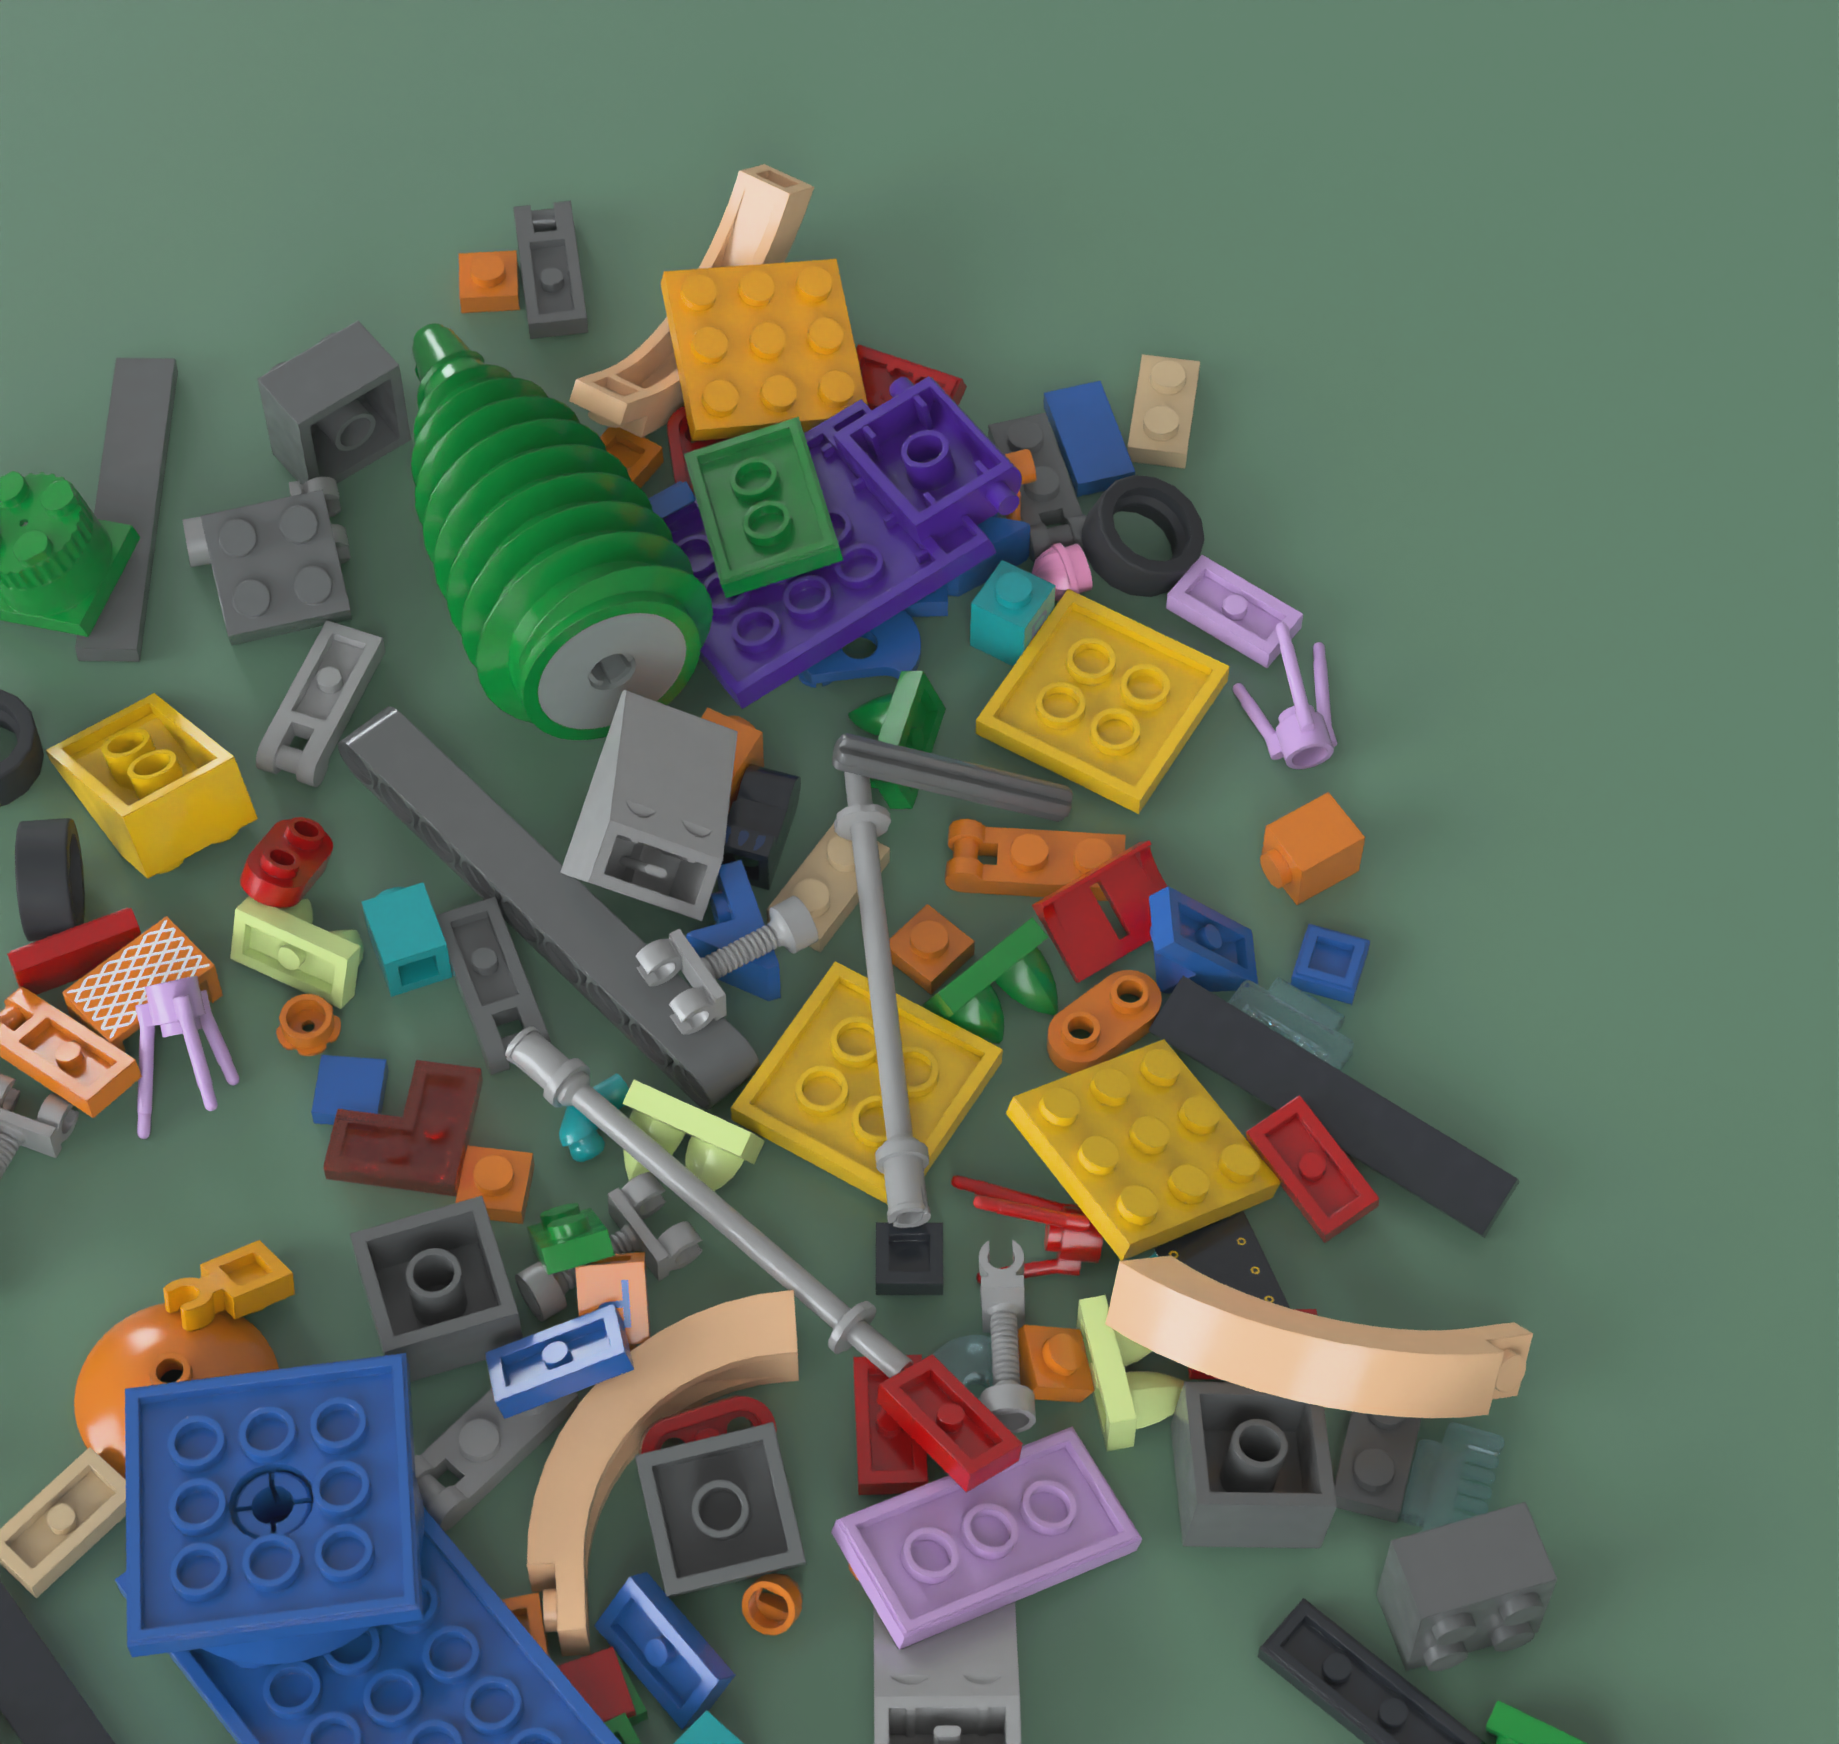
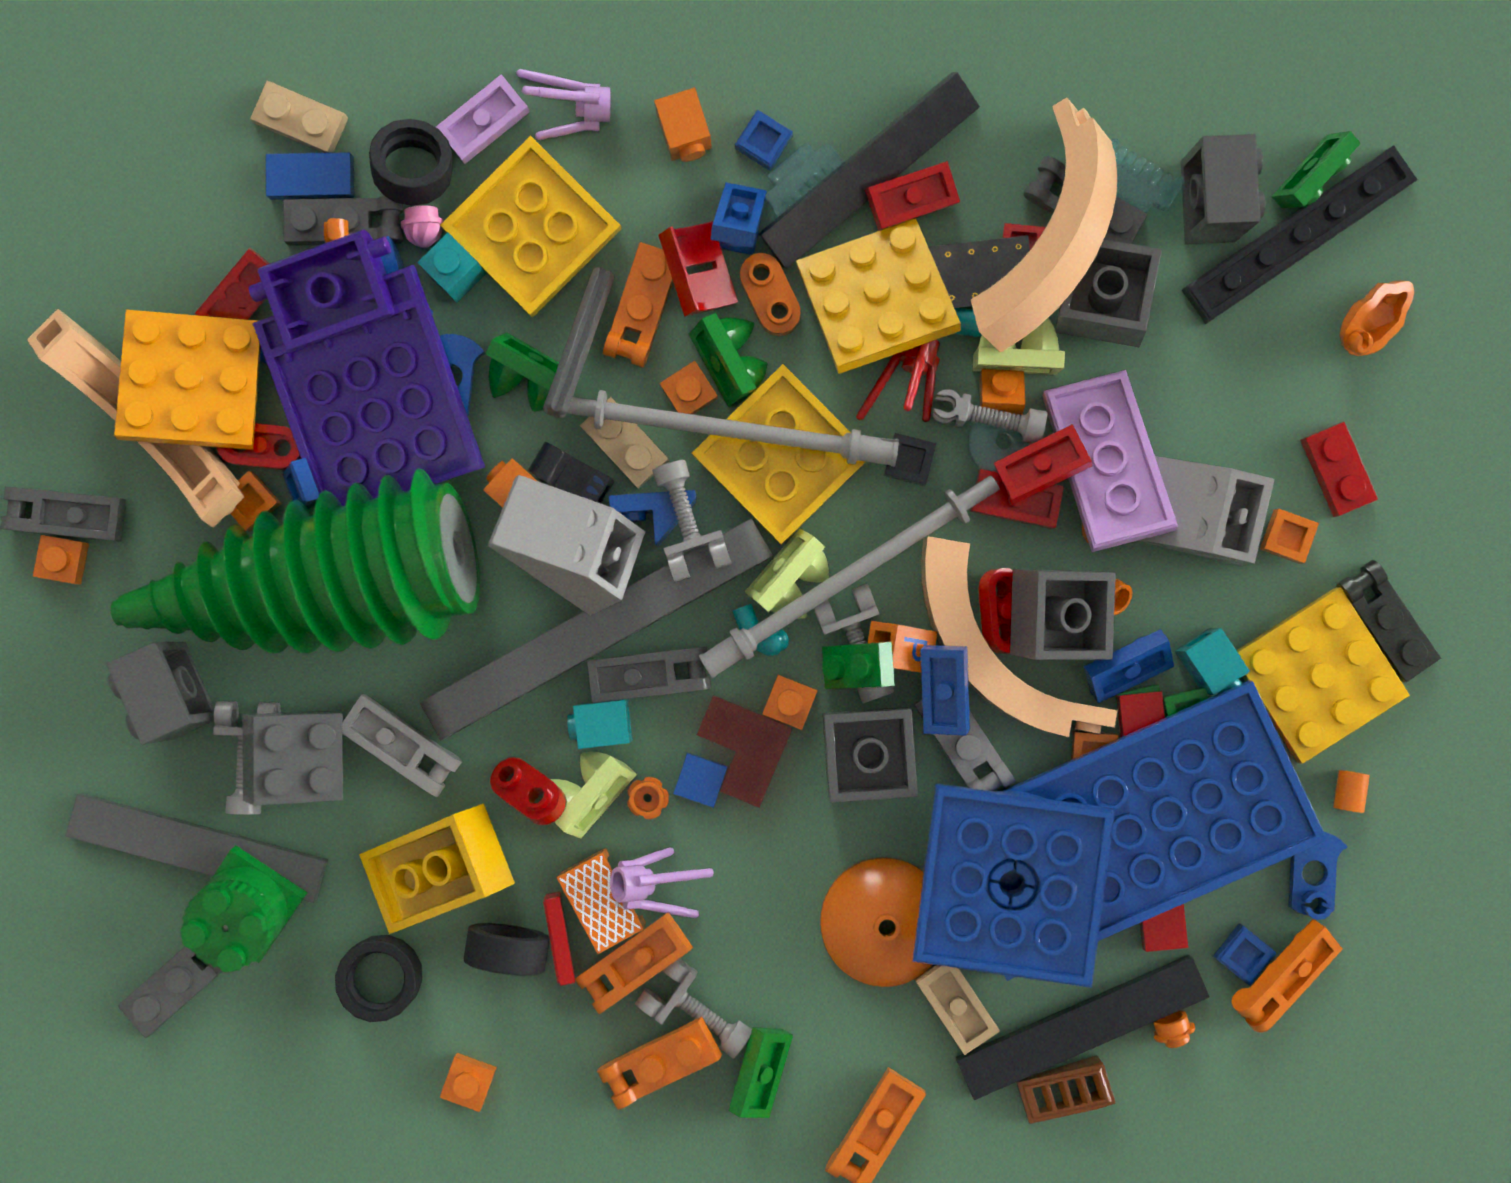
camera: 75 degrees left, 30 degrees up
light orange plate [163,1240,295,1331] -> none
green tile [684,417,843,598] -> none

